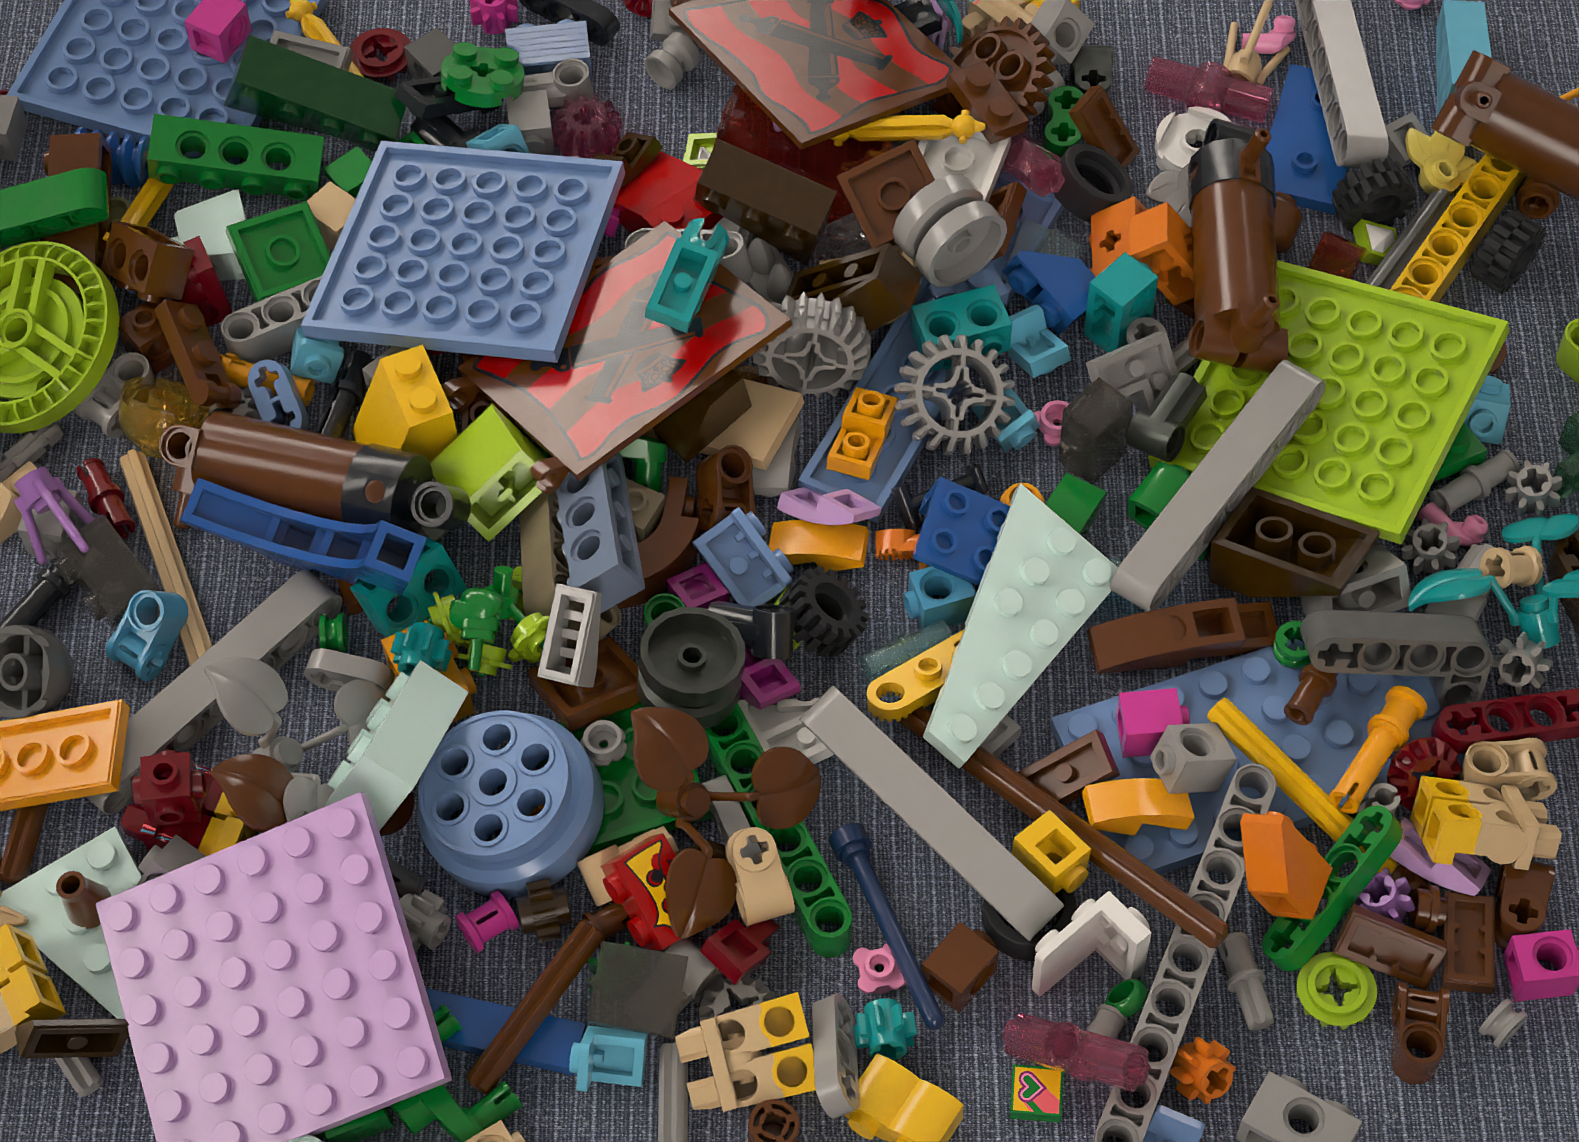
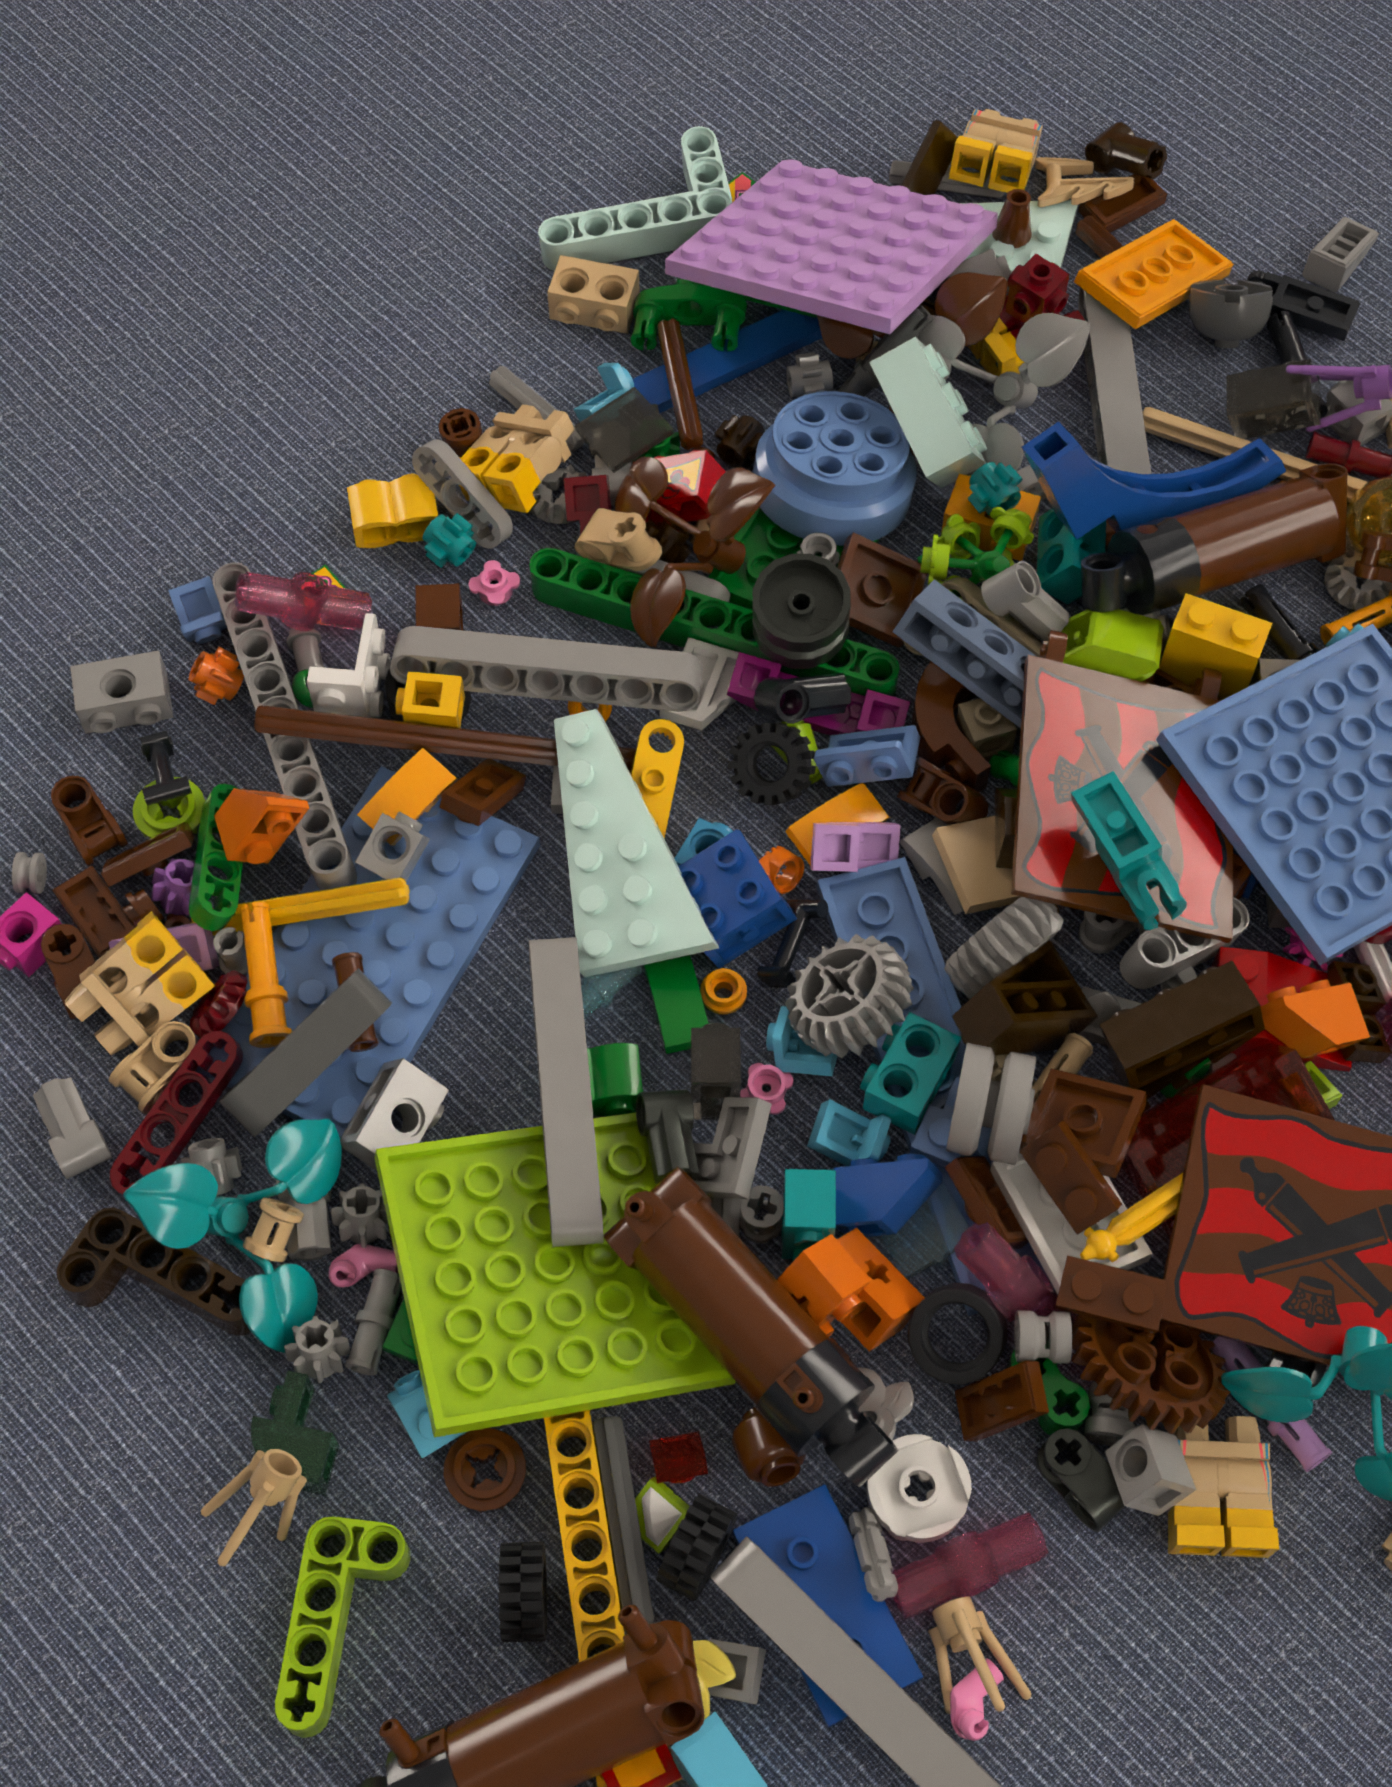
camera: 135 degrees right, 5 degrees up
dark azure piece [106,590,188,682] -> none
medium blue beam [247,359,309,430] -> none
green piece [449,587,503,671] -> none
dark pink bush [454,890,520,953] -> none
light grey slope [537,583,602,688] -> none
light orange slope [826,387,898,480] -> none
dark blue piece [828,823,944,1030] -> none
clear light blue pin [859,619,952,683] -> none
reddish brown slope [1087,597,1278,674] -> none
dark pink brick [1115,688,1190,758] -> none
dark brown slope [1209,487,1380,597] -> none
light grey axle [1217,932,1274,1031] -> none
green bush [1273,621,1311,669] -> none
none -> black piece [140,730,192,806]
none -> light grey axle [849,1507,898,1602]
none -> light grey piece [981,561,1069,641]
none -> light grey wheel [1014,1310,1072,1364]
none -> reddish brown plate [1019,1120,1122,1235]
none -> orange slope [1260,979,1370,1058]

